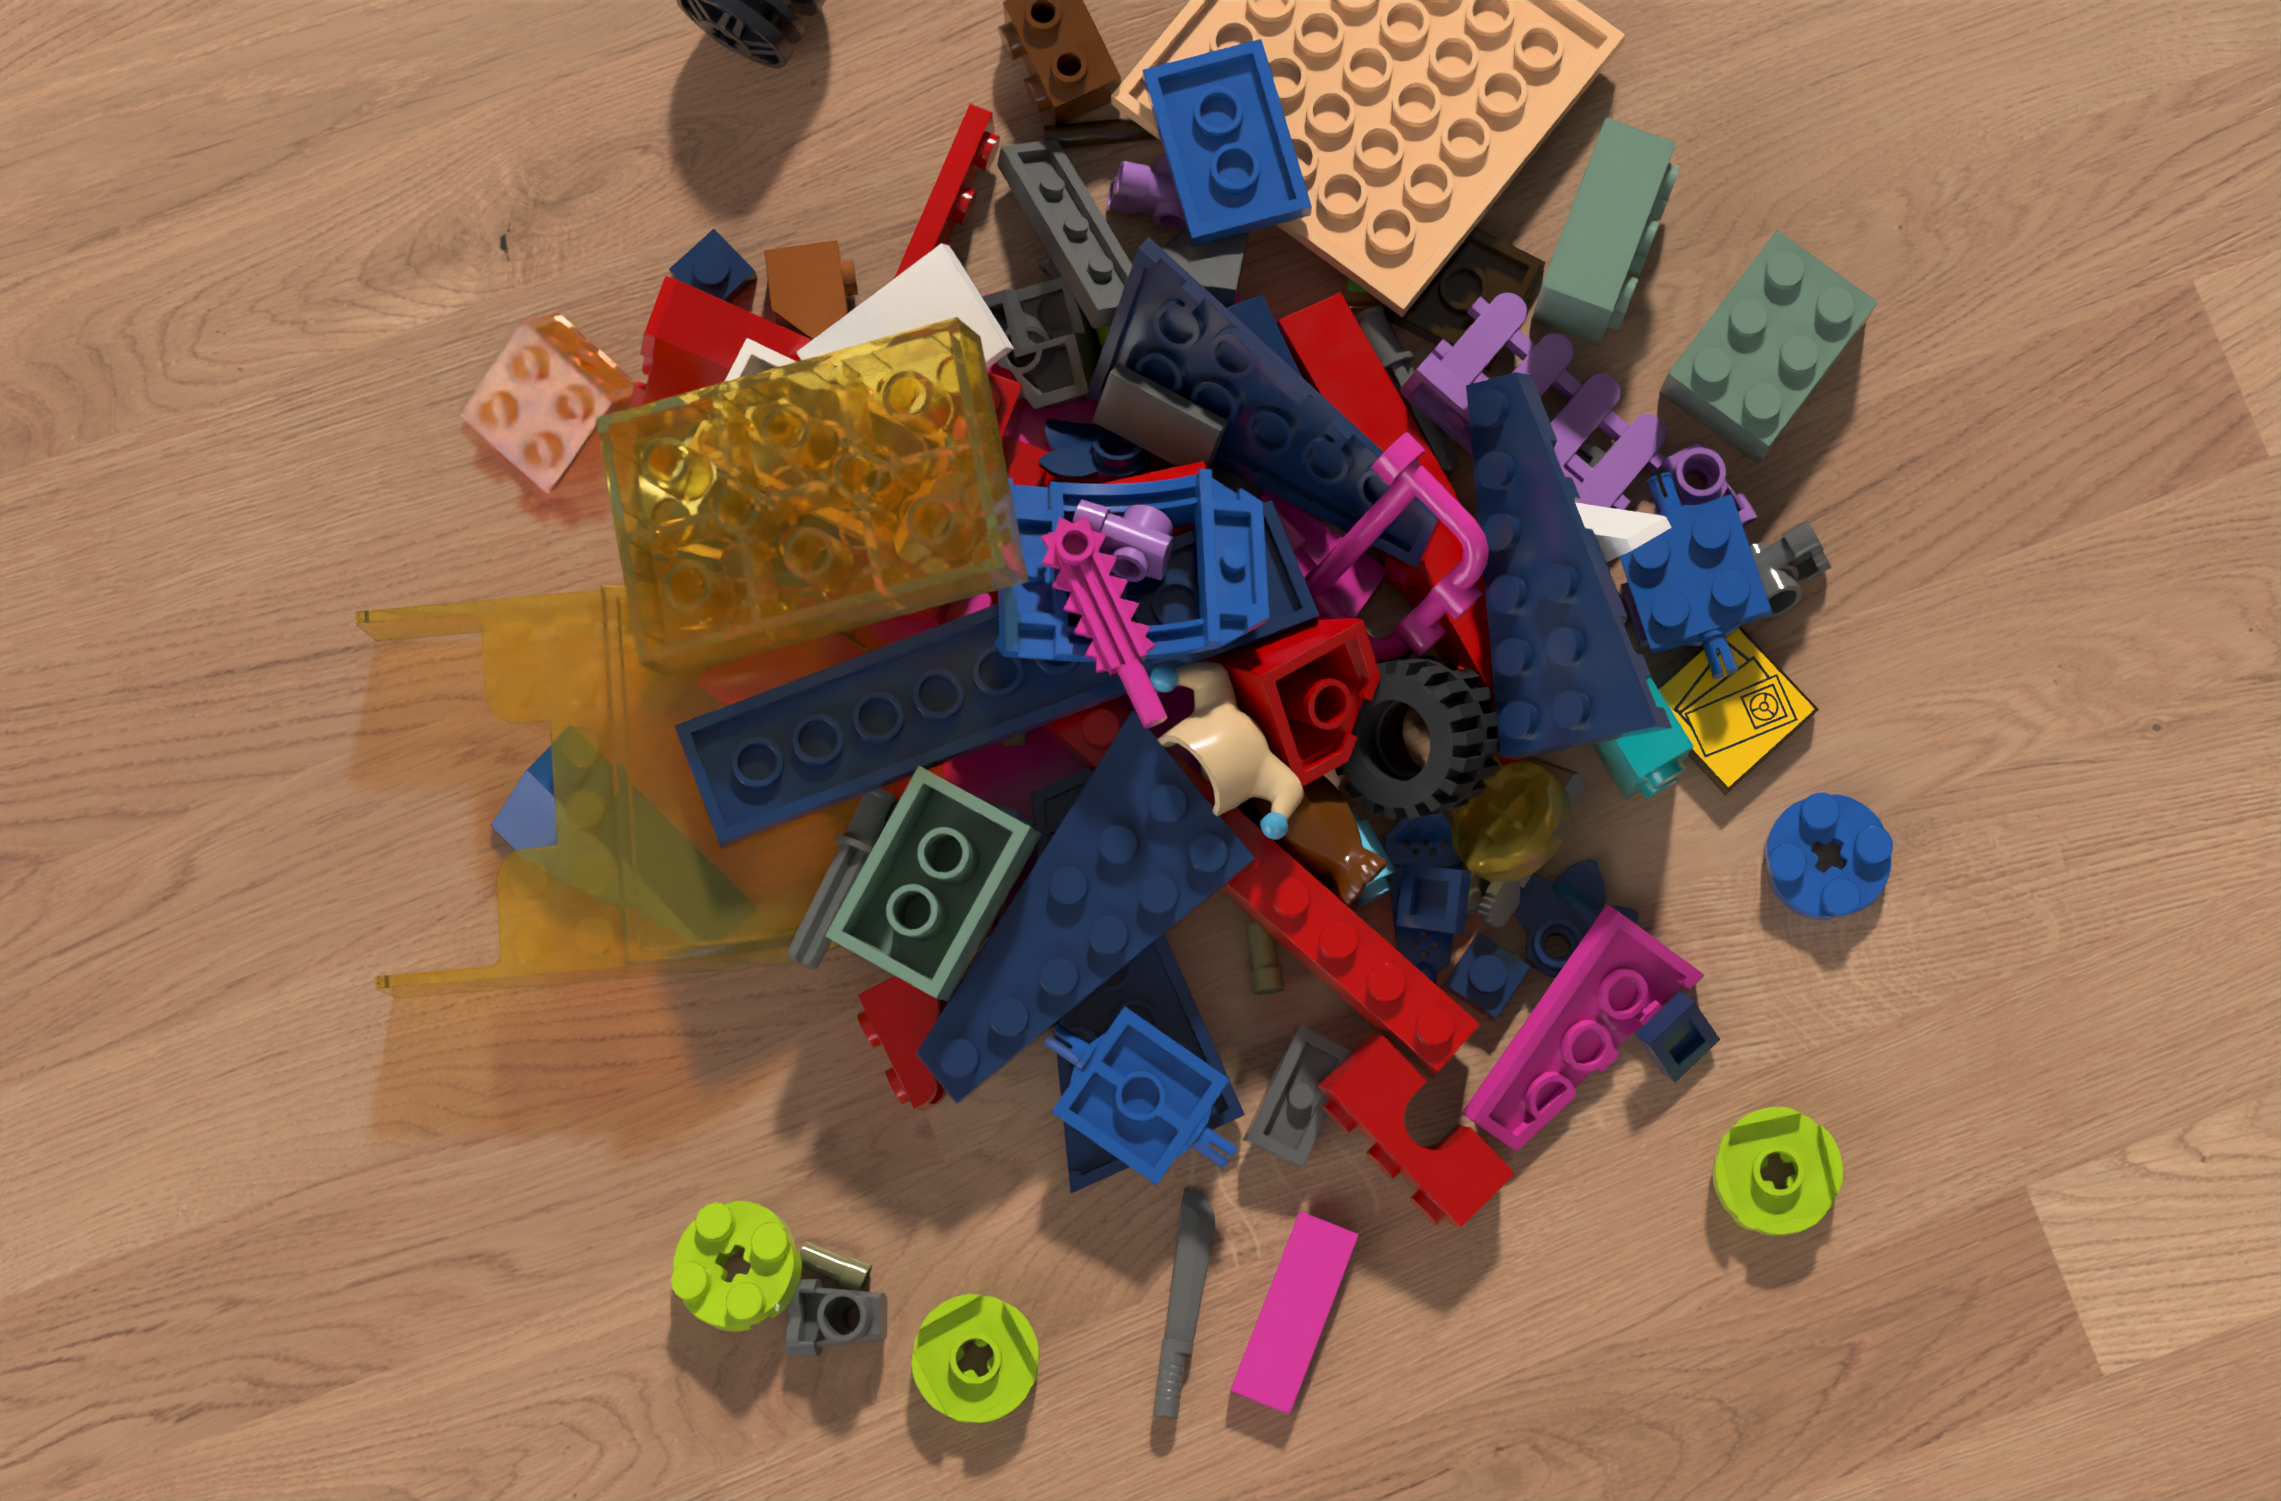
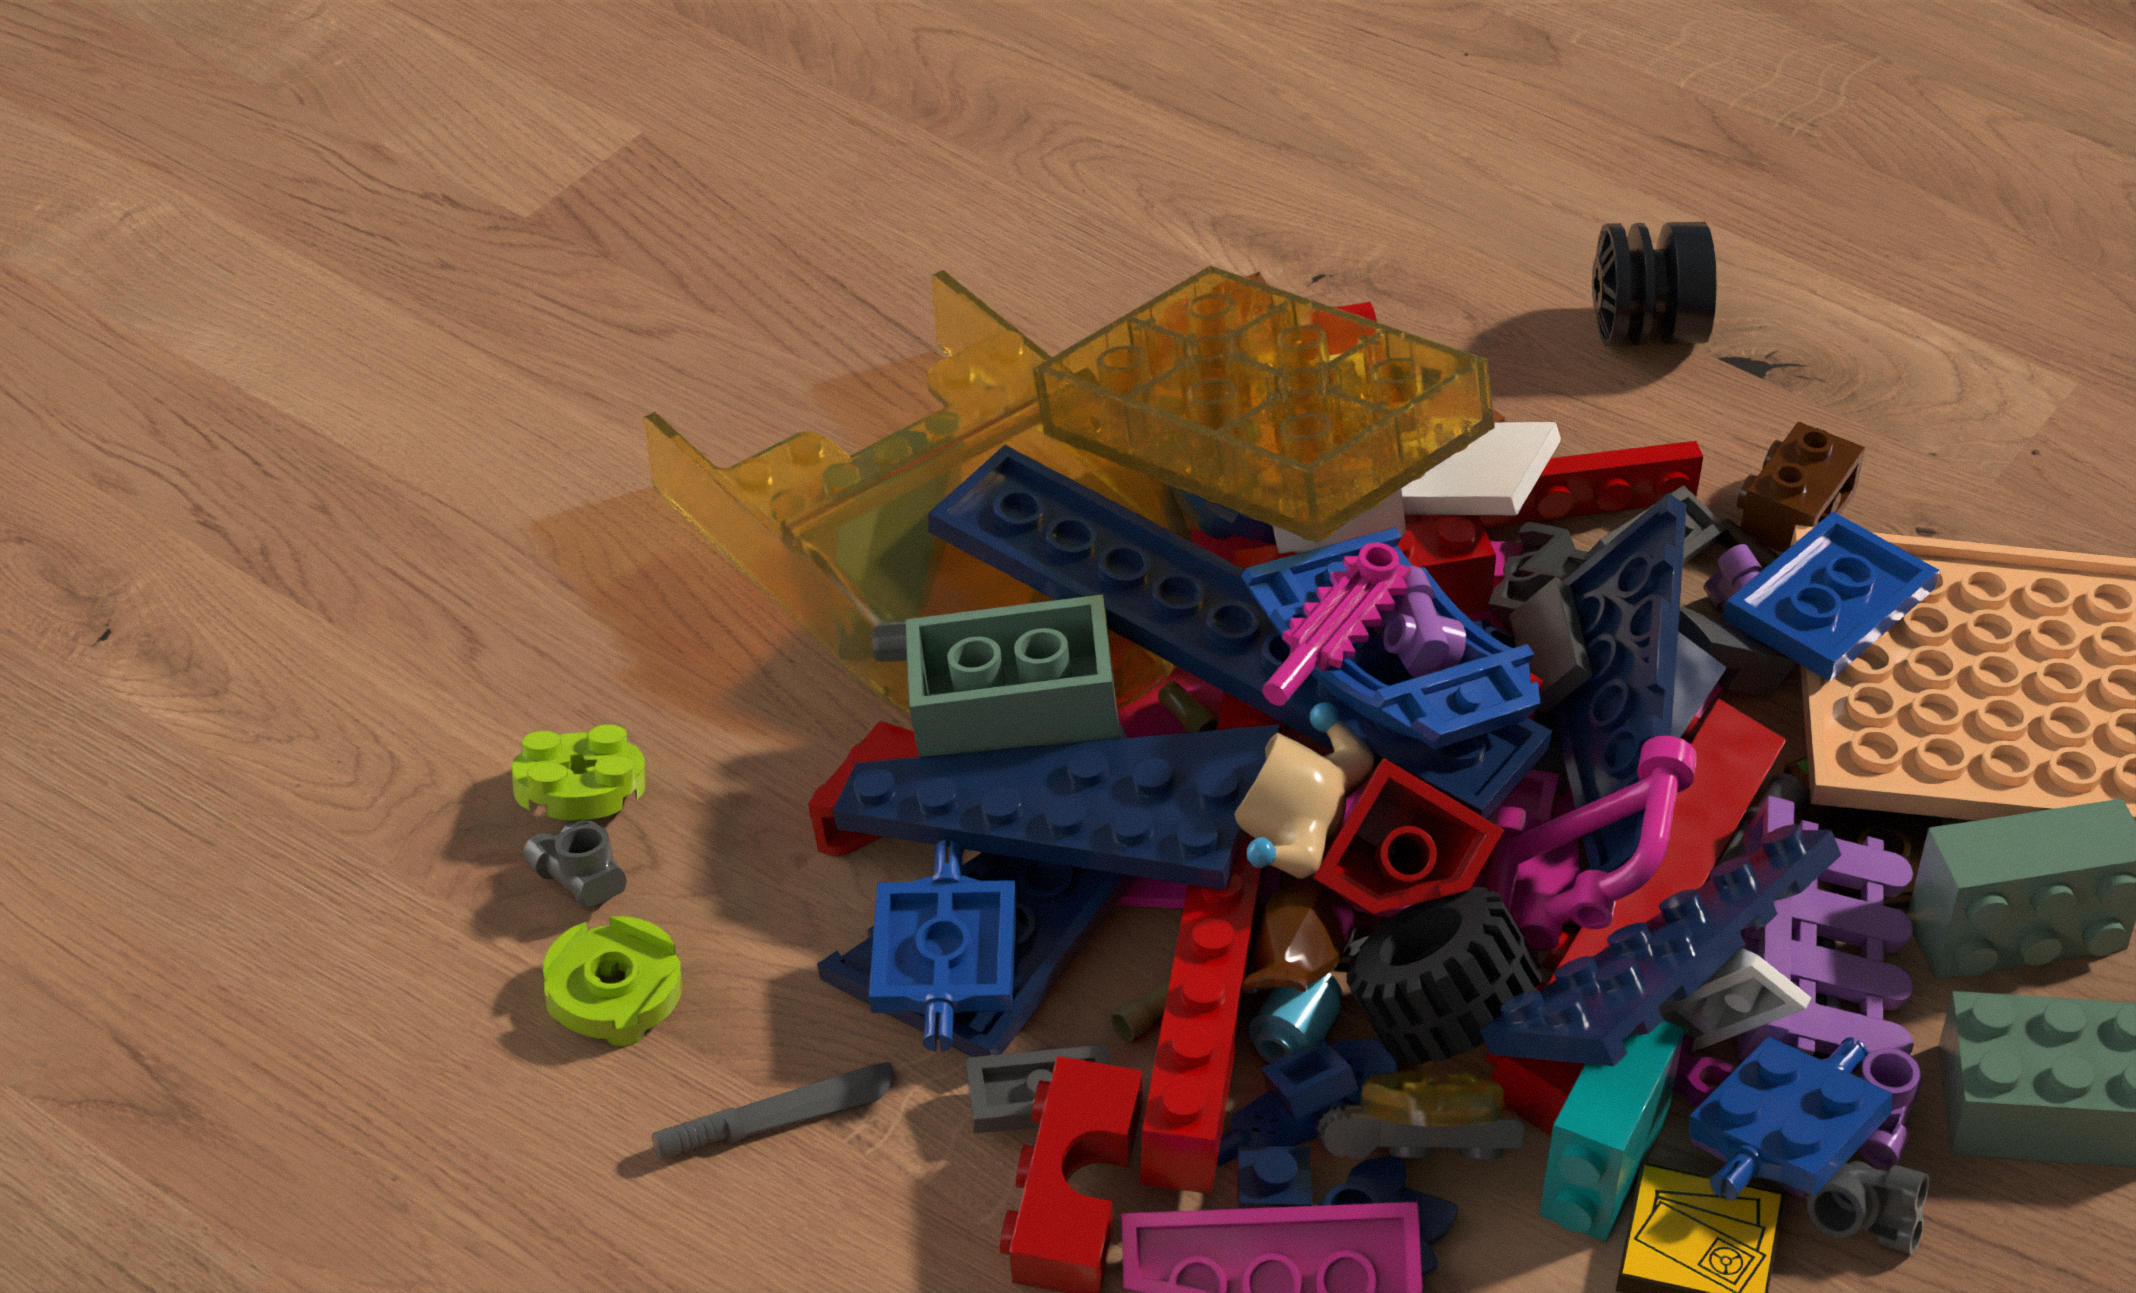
camera: 55 degrees right, 35 degrees down
olive piece [800,1241,872,1291] -> none
dark pink tile [1230,1211,1359,1415] -> none

